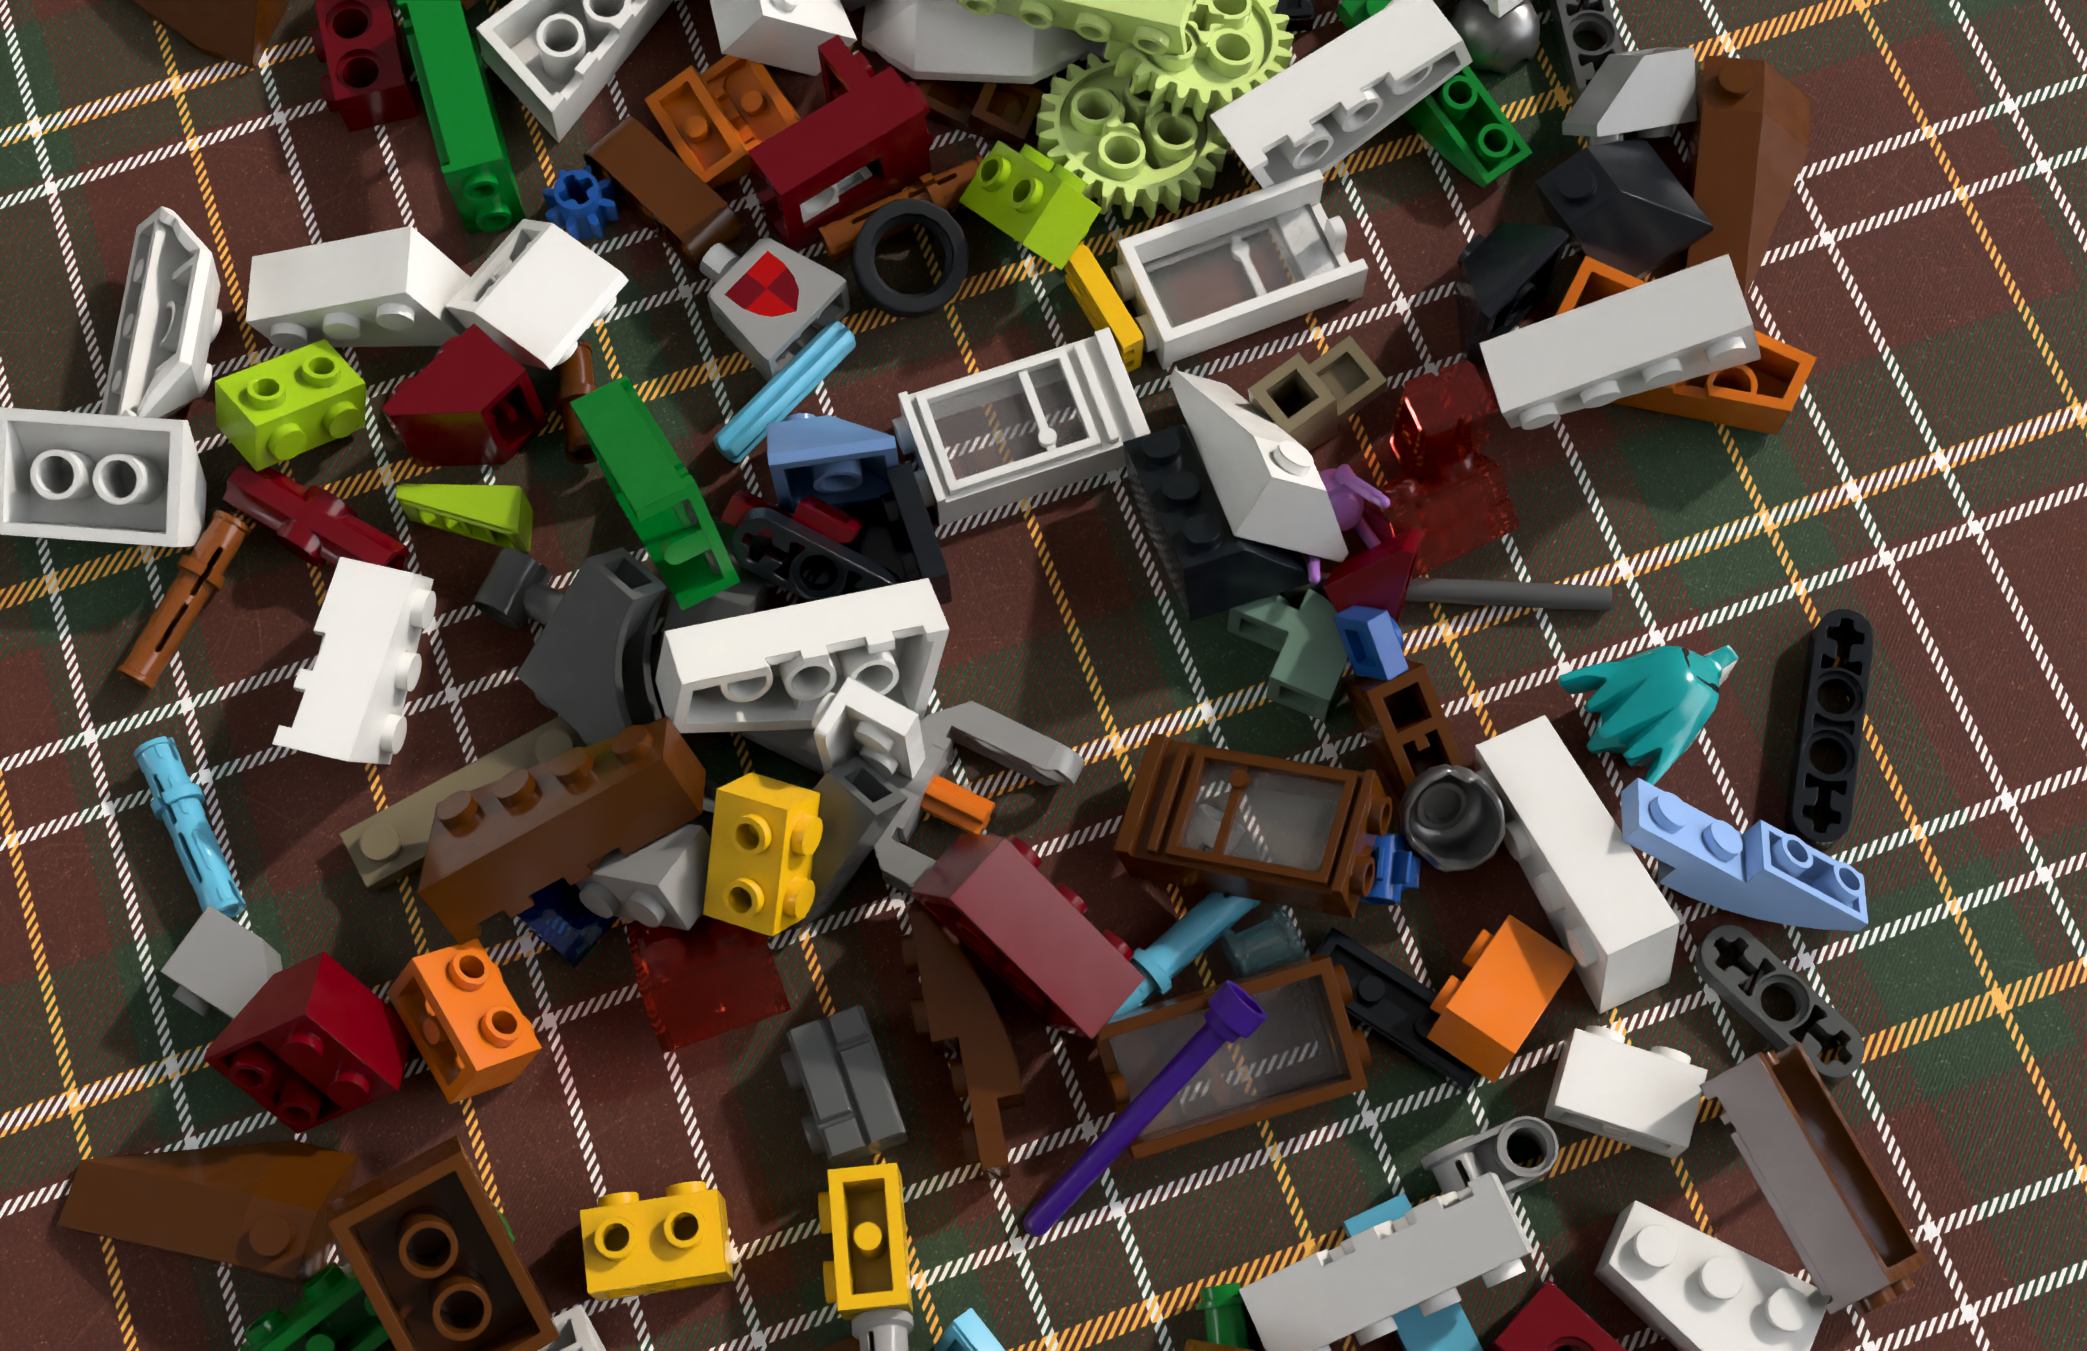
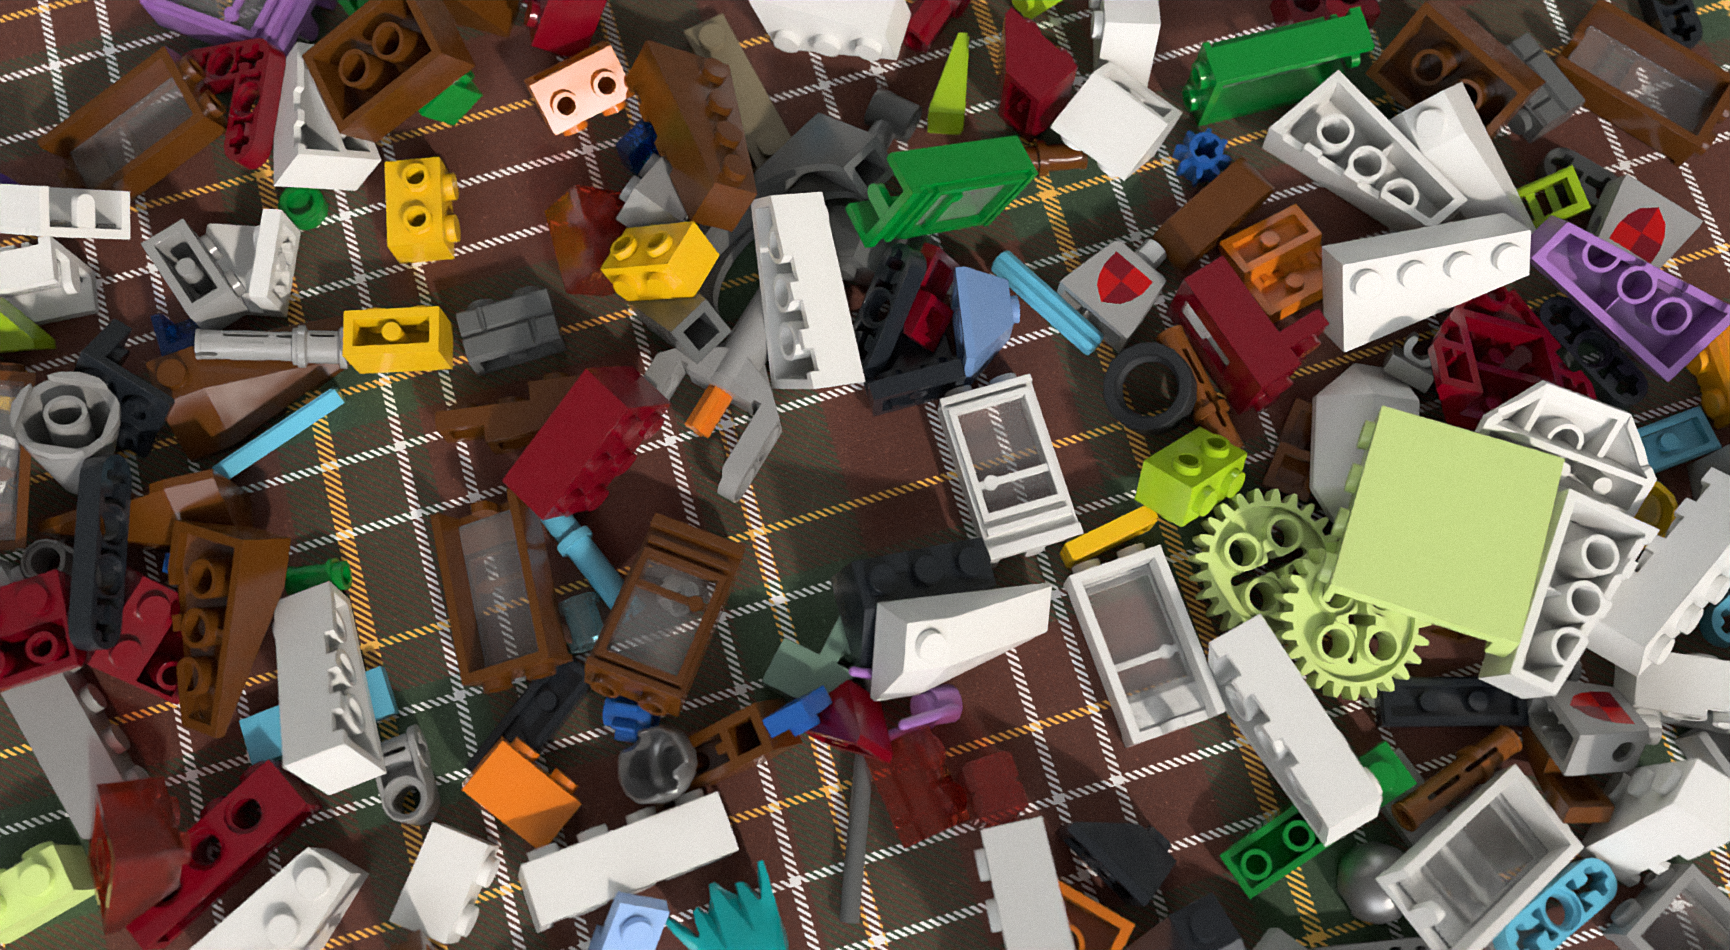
camera: 90 degrees right, 5 degrees up
white bracket [811,677,926,780] -> none
dark purple piece [1023,980,1267,1237] -> none
dark tan brick [1248,335,1388,451] -> none

